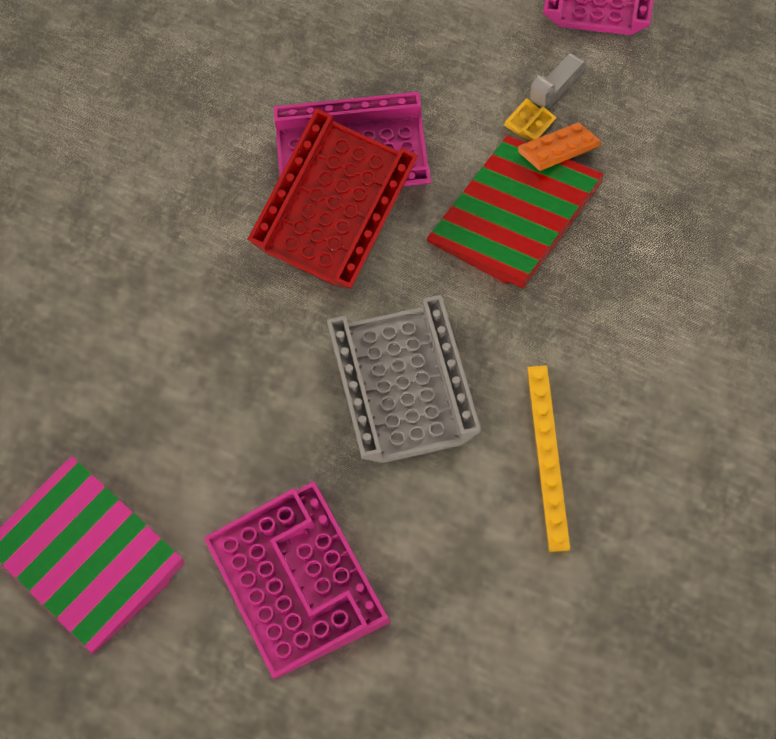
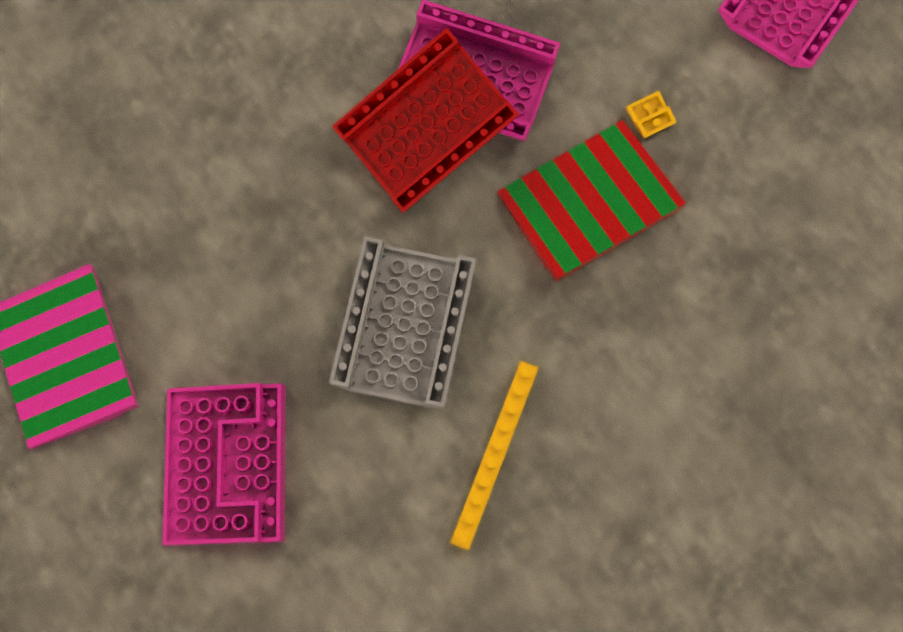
camera: 25 degrees right, 15 degrees up
orange plate [518,122,601,171] -> none
light grey beam [530,53,587,110] -> none

